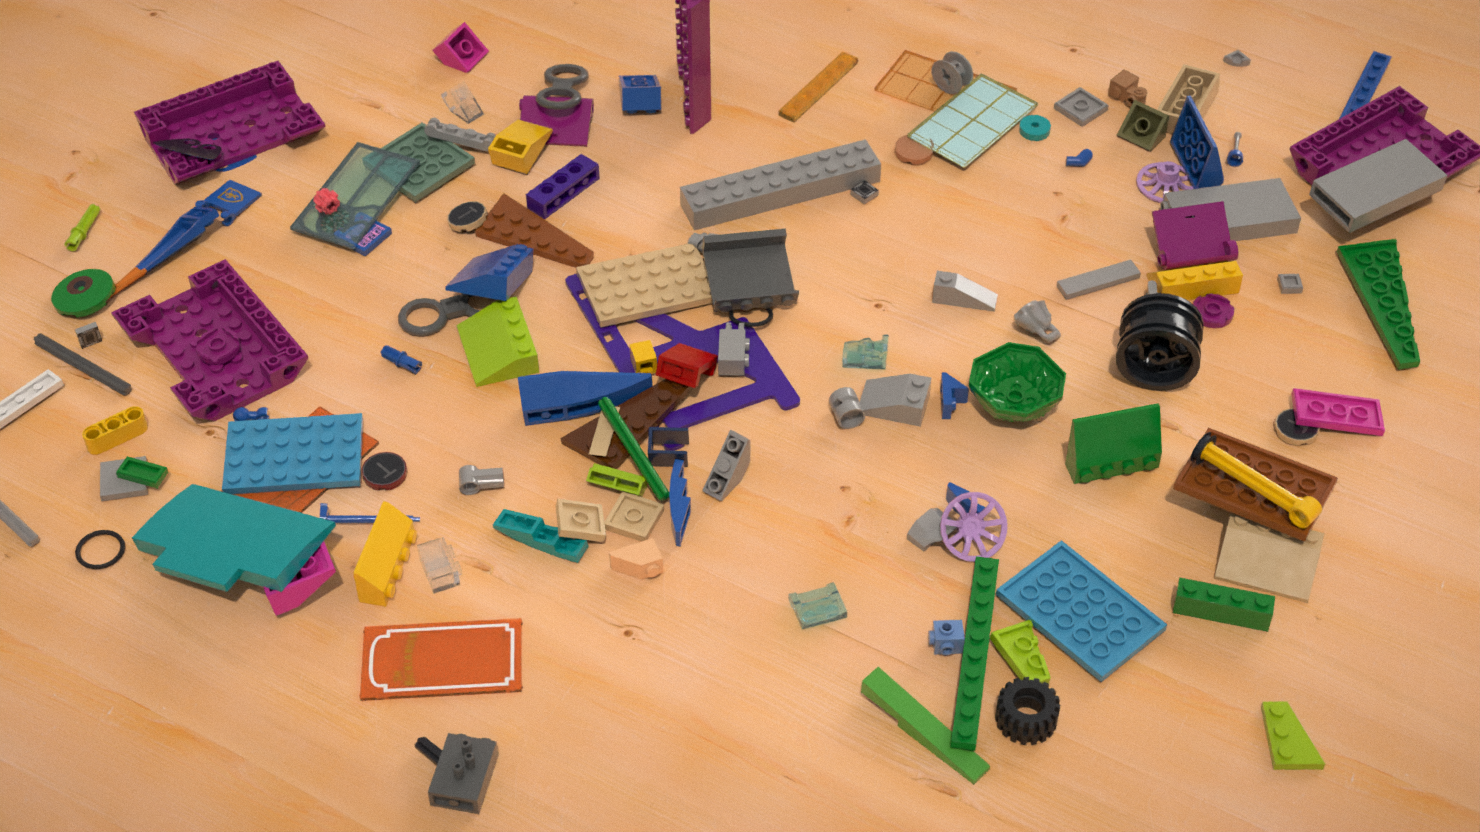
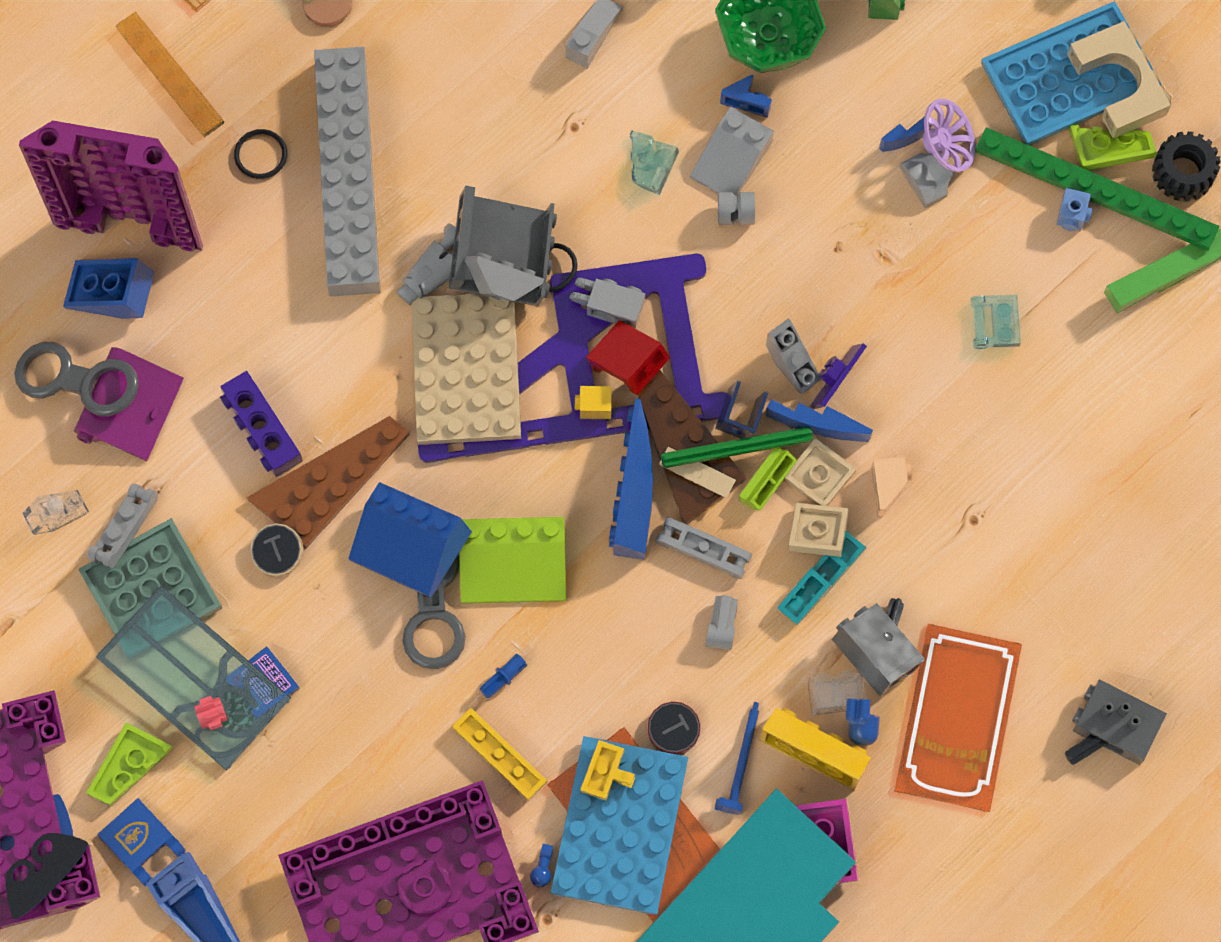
camera: 75 degrees left, 25 degrees up
yellow slope [488,120,553,174] -> none
tile [850,180,879,204] -> none
none -> lime wing [86,723,174,807]
none -> black tyre [234,129,287,179]
none -> yellow plate [452,707,547,801]
none -> light grey slope [465,253,544,301]
none -> yellow plate [580,740,635,801]
none -> light grey plate [656,517,752,579]
none -> dark purple piece [810,343,867,409]
none -> piece [831,598,925,696]
none -> blue piece [846,699,880,746]
none -> tan arch [1067,21,1171,138]

